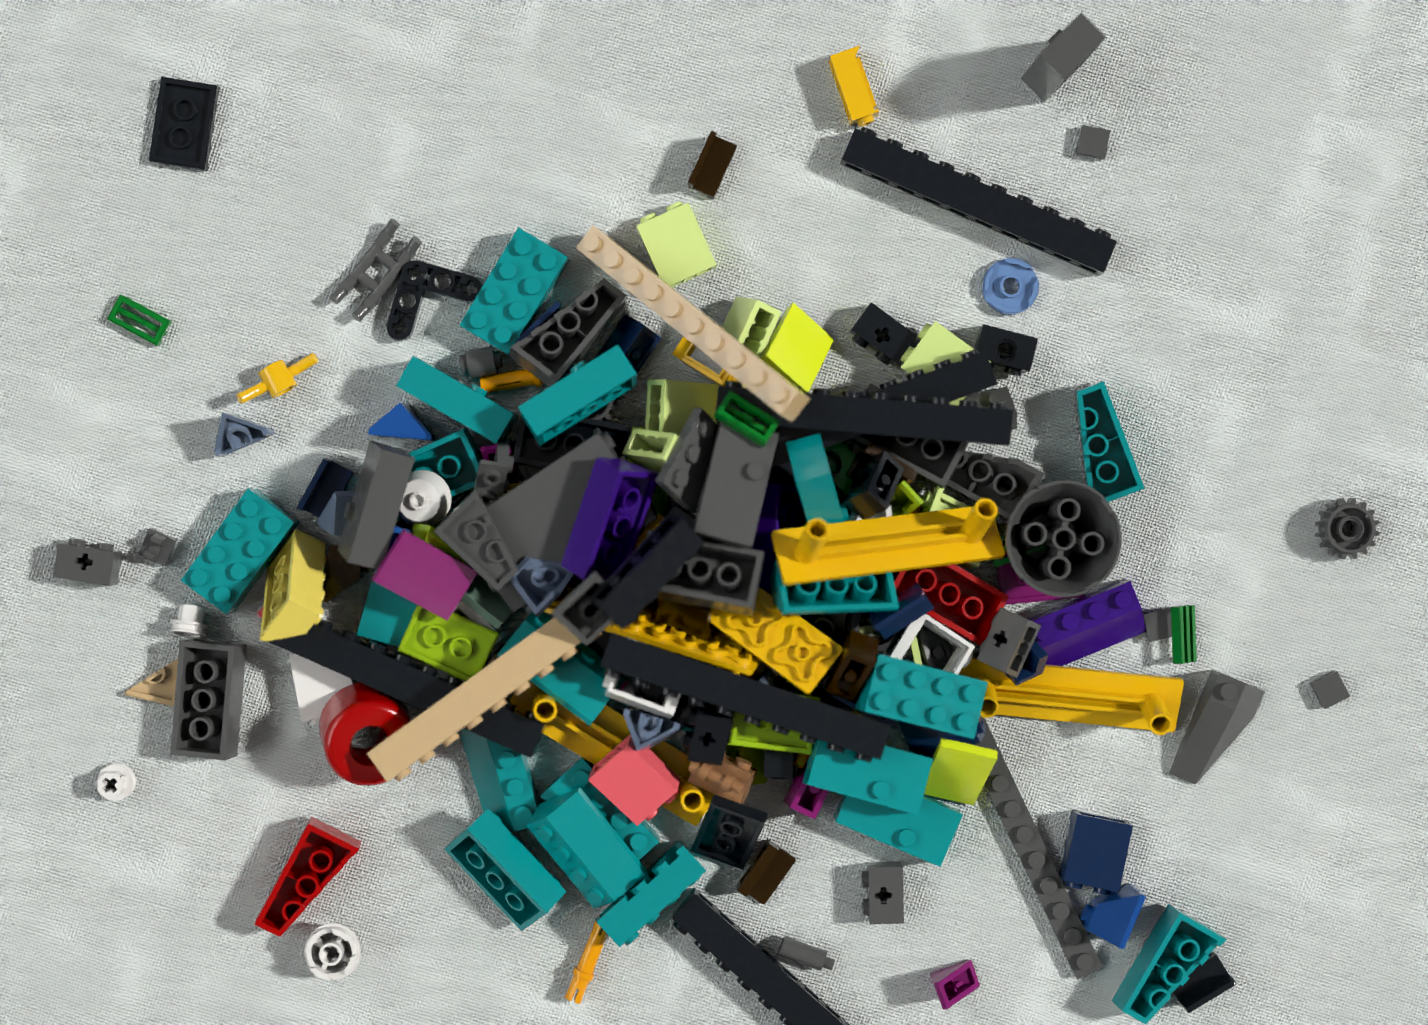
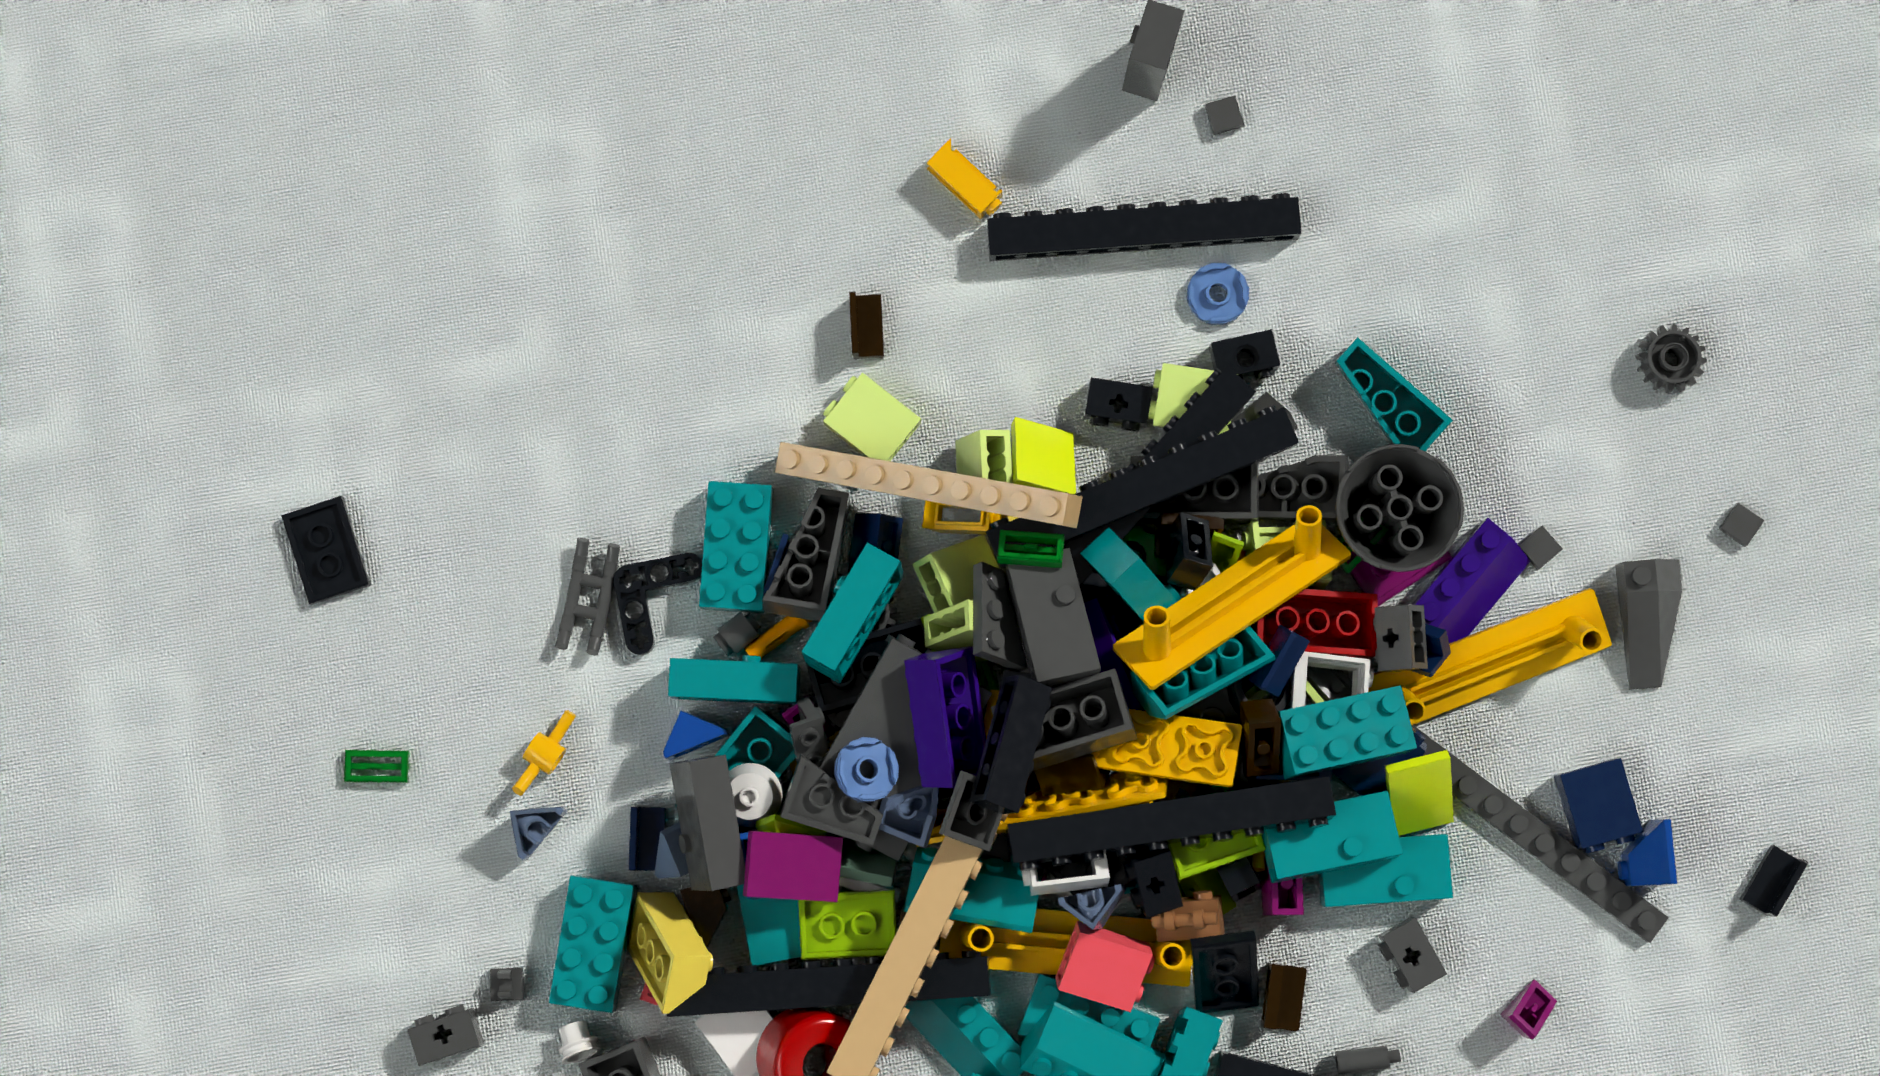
camera: 25 degrees left, 5 degrees down
teal wedge [1111,904,1227,1025] -> none
green tile [1171,605,1197,664] -> none
none -> medium blue tile [834,737,899,803]

